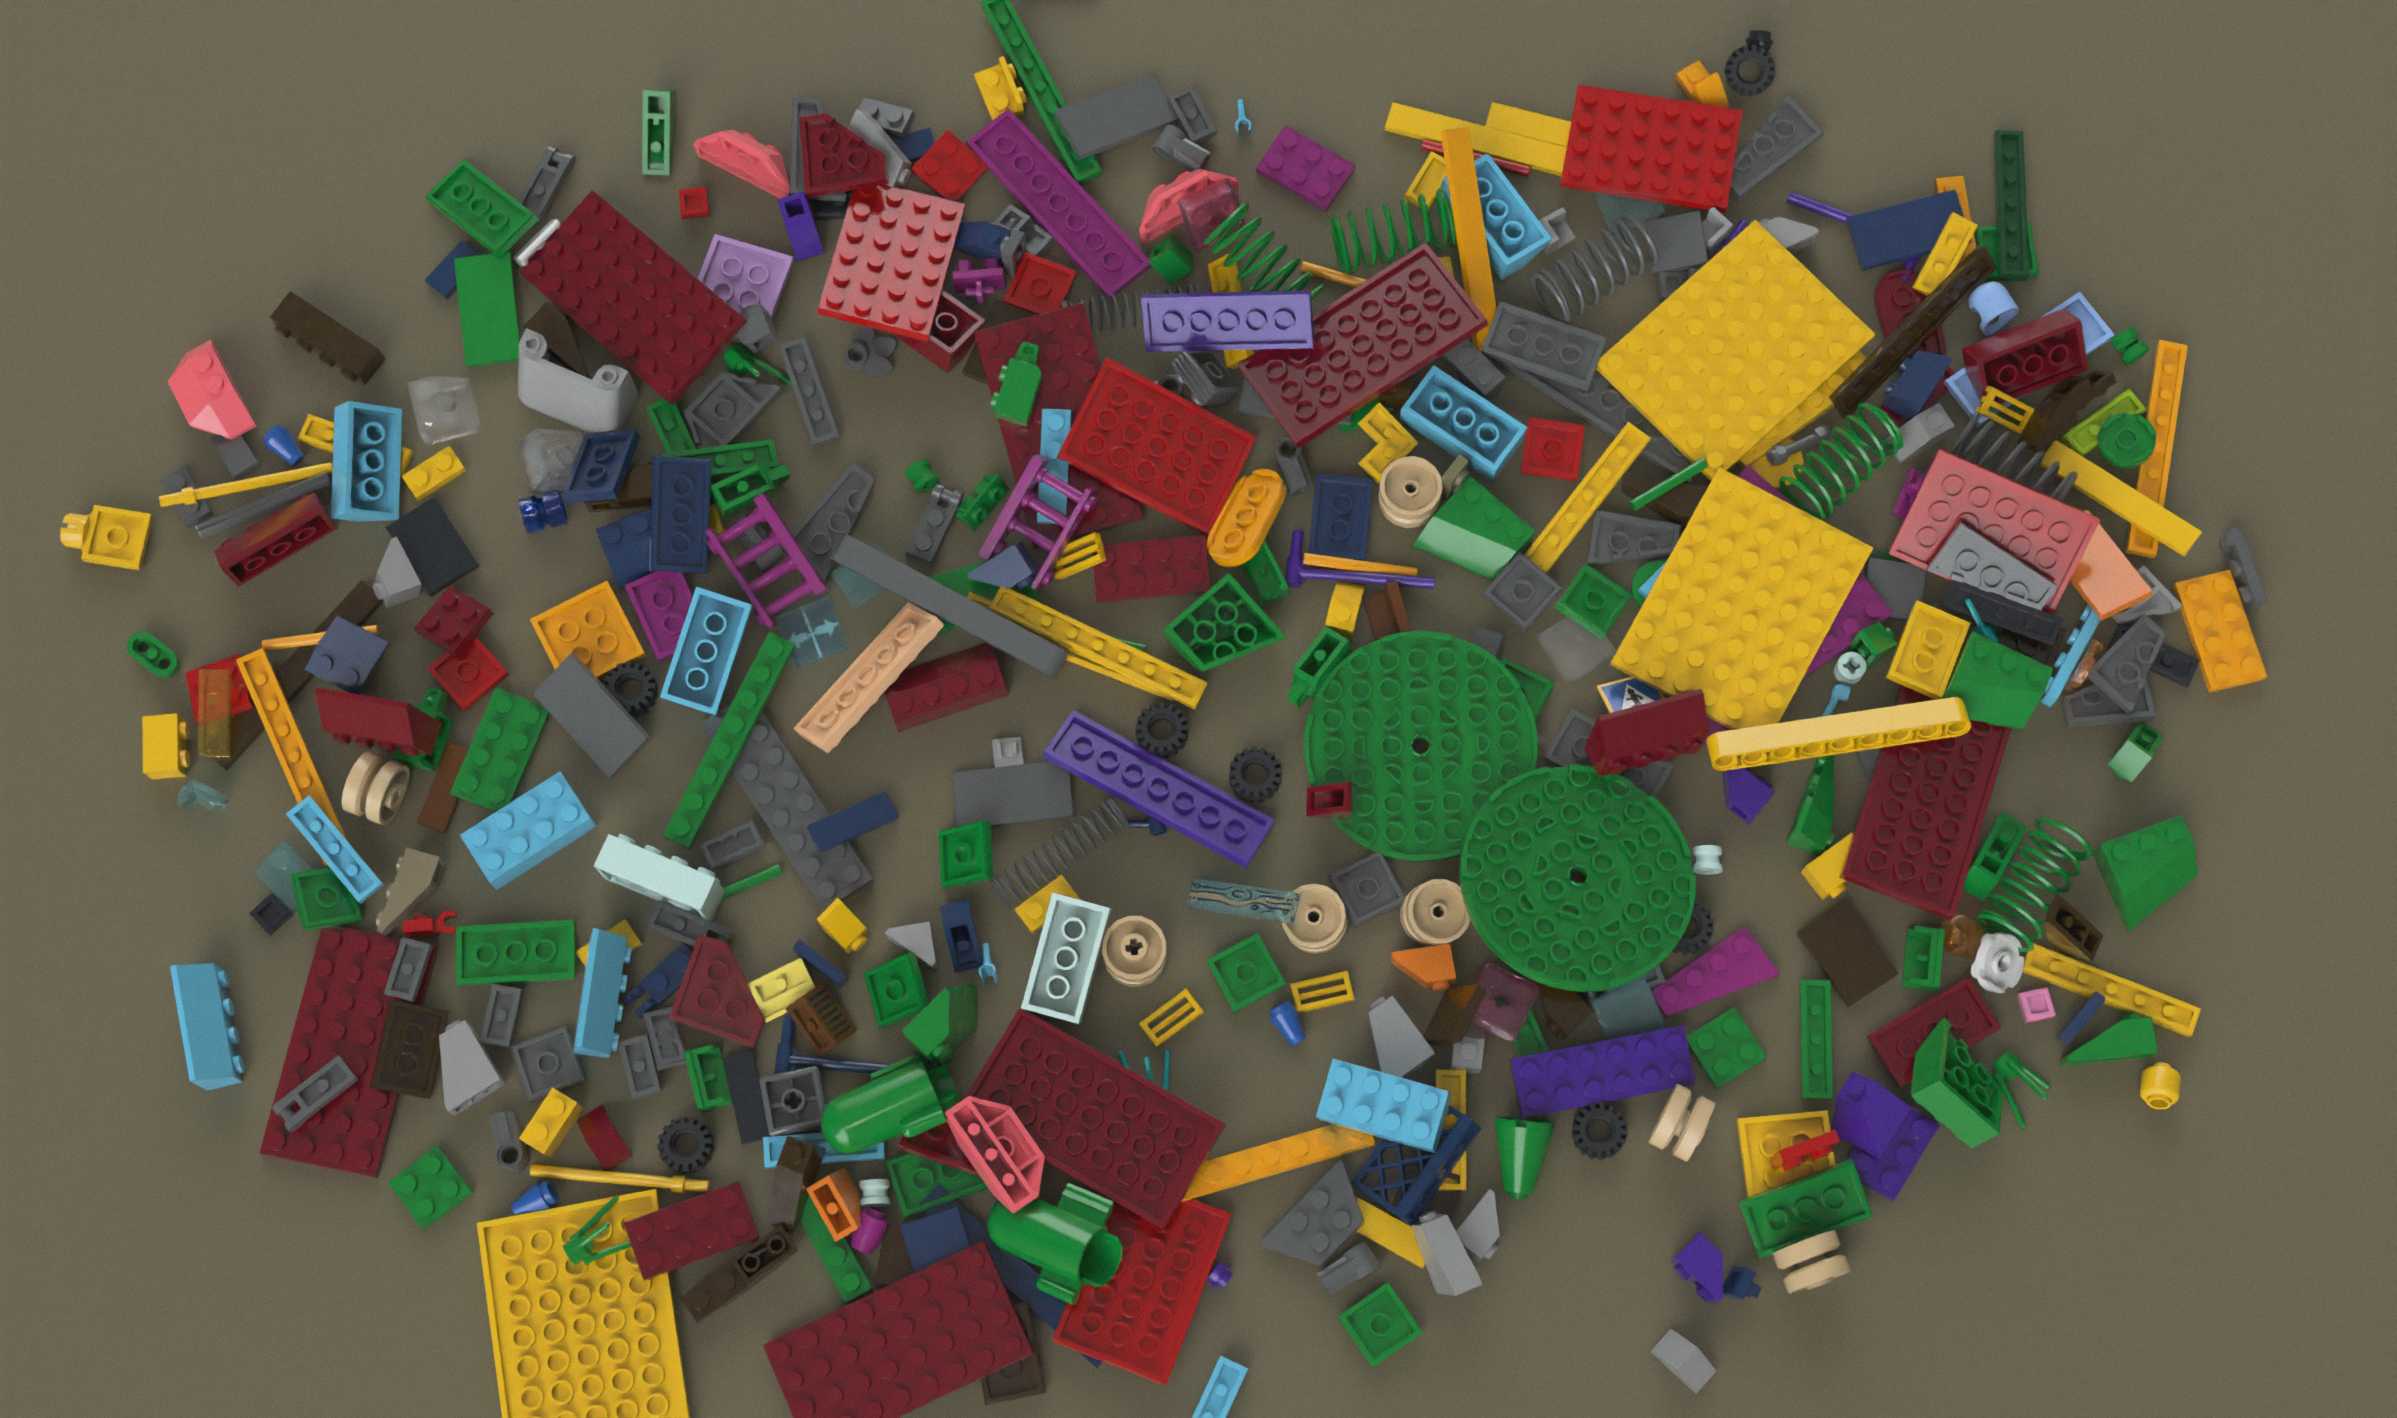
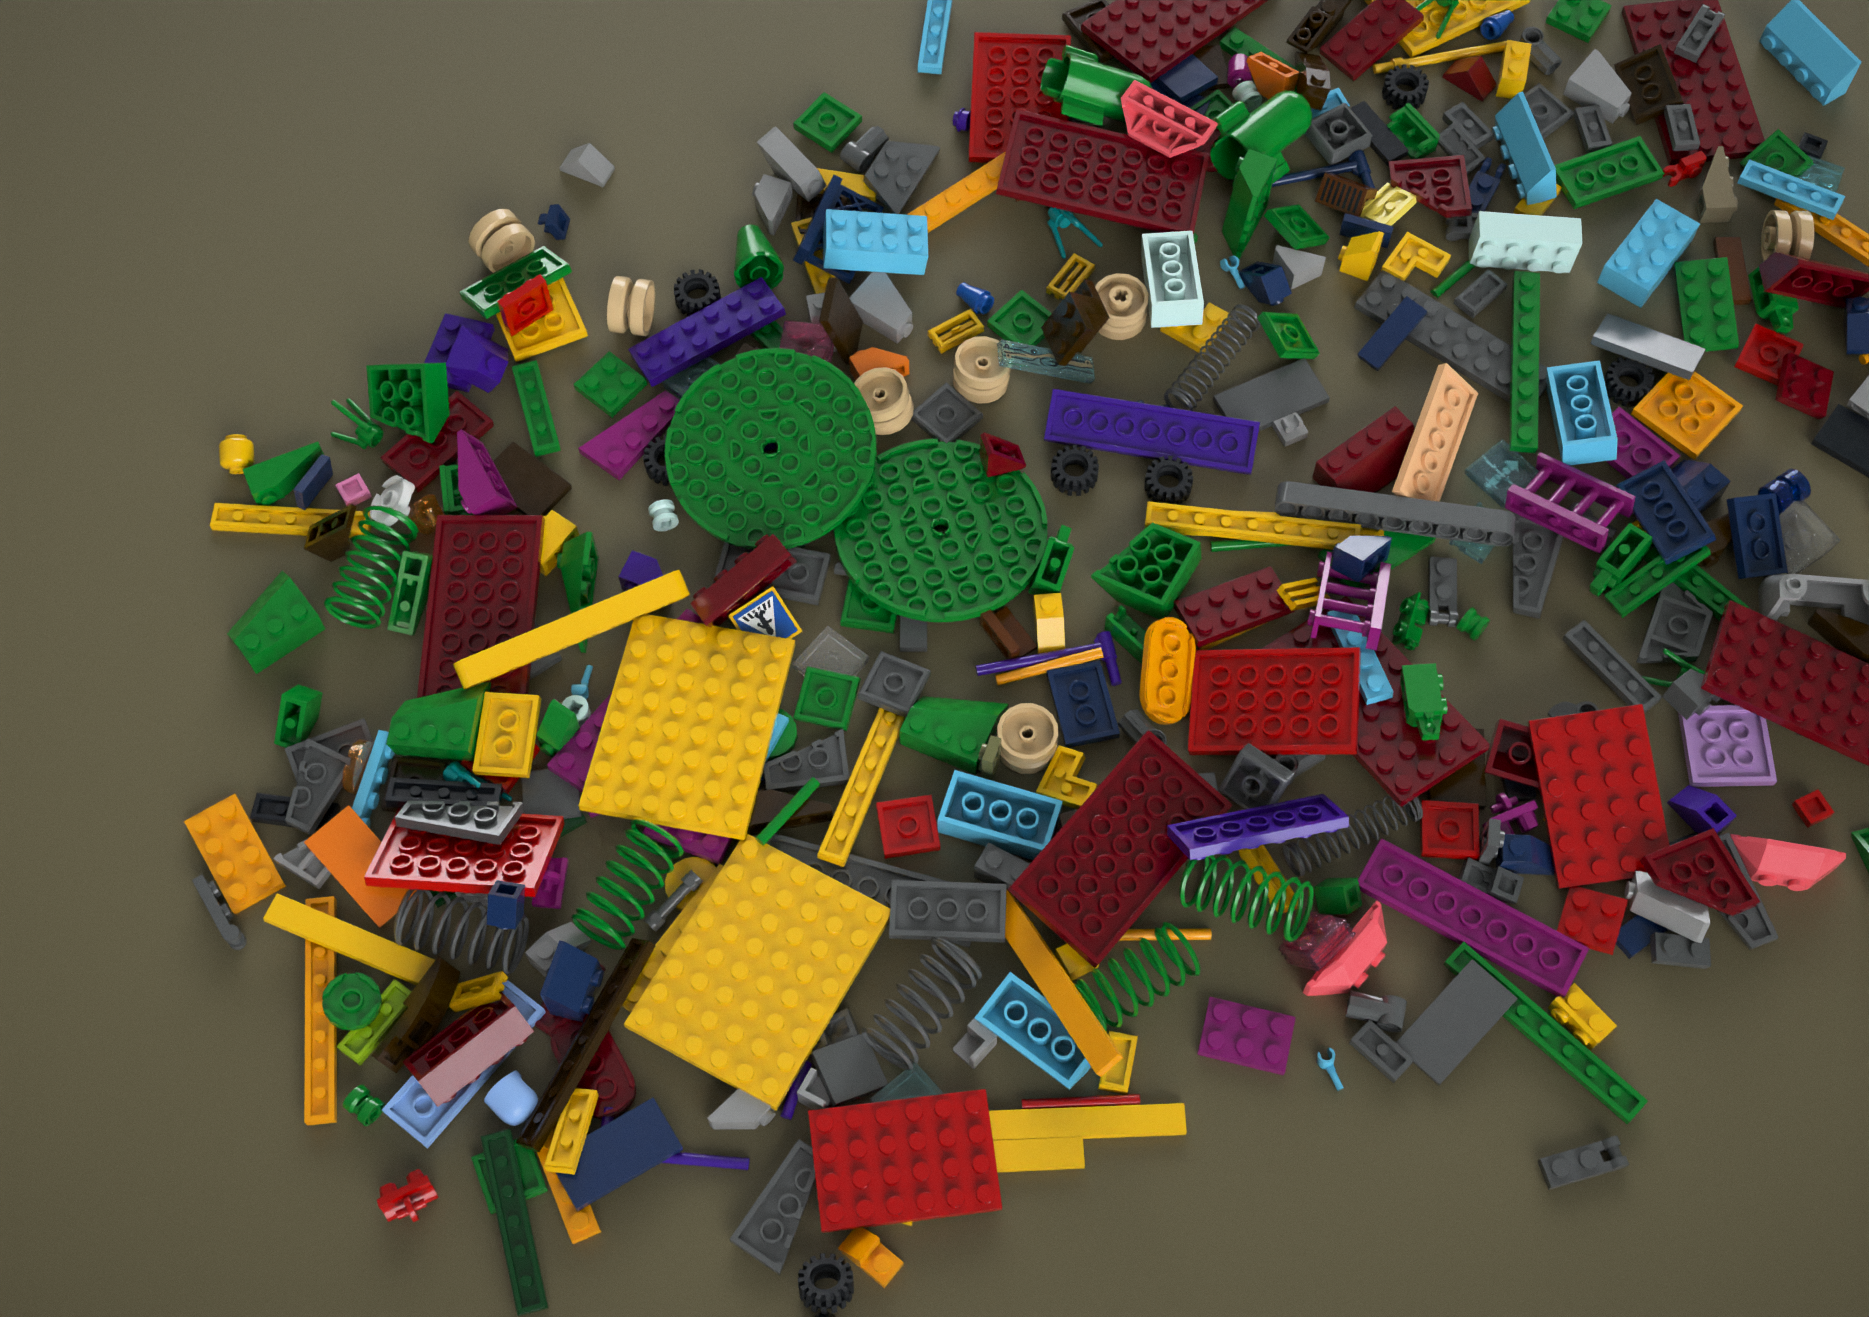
camera: 160 degrees right, 10 degrees down
dark purple slope [1671,1232,1723,1304] -> none
none -> red hips [376,1169,439,1222]
none -> magenta slope [457,429,518,515]
none -> dark blue brick [487,880,525,930]
none -> dark brown bracket [1041,279,1110,366]
none -> yellow plate [1381,232,1451,281]

